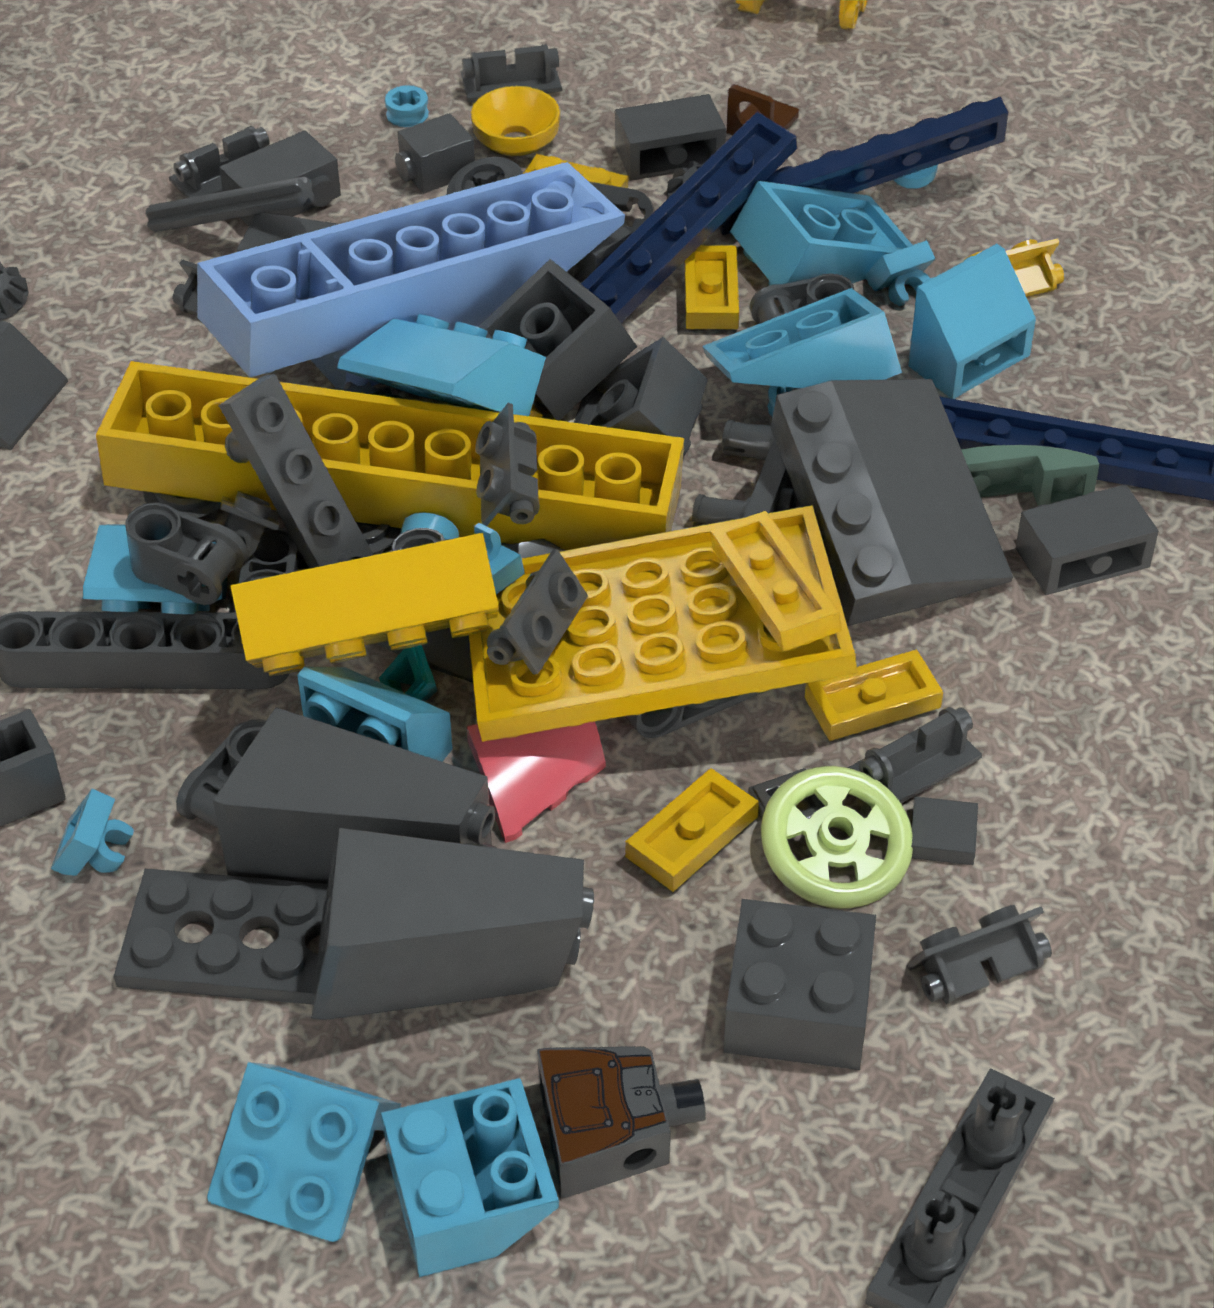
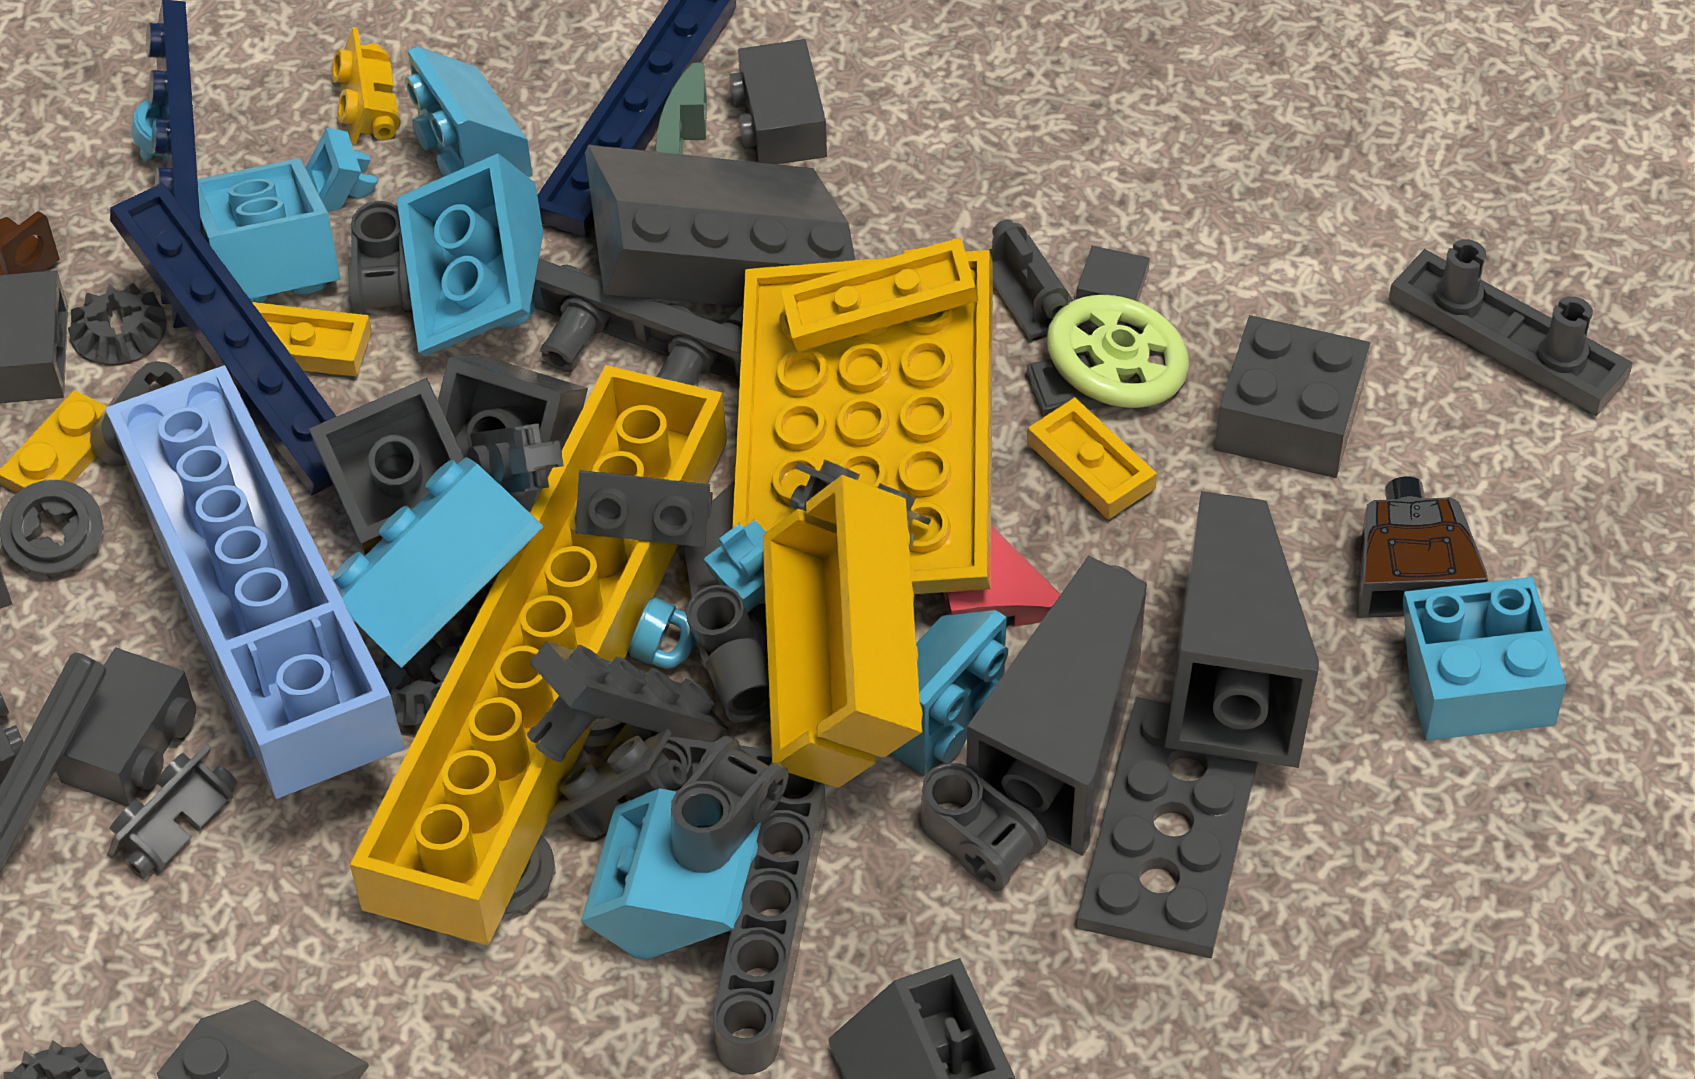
camera: 80 degrees left, 5 degrees up
medium azure tile [51,788,134,876] -> none
medium azure bracket [207,1062,401,1242] -> none
dark grey hinge [907,905,1052,1004] -> none
none -> dark grey hinge [467,424,564,493]

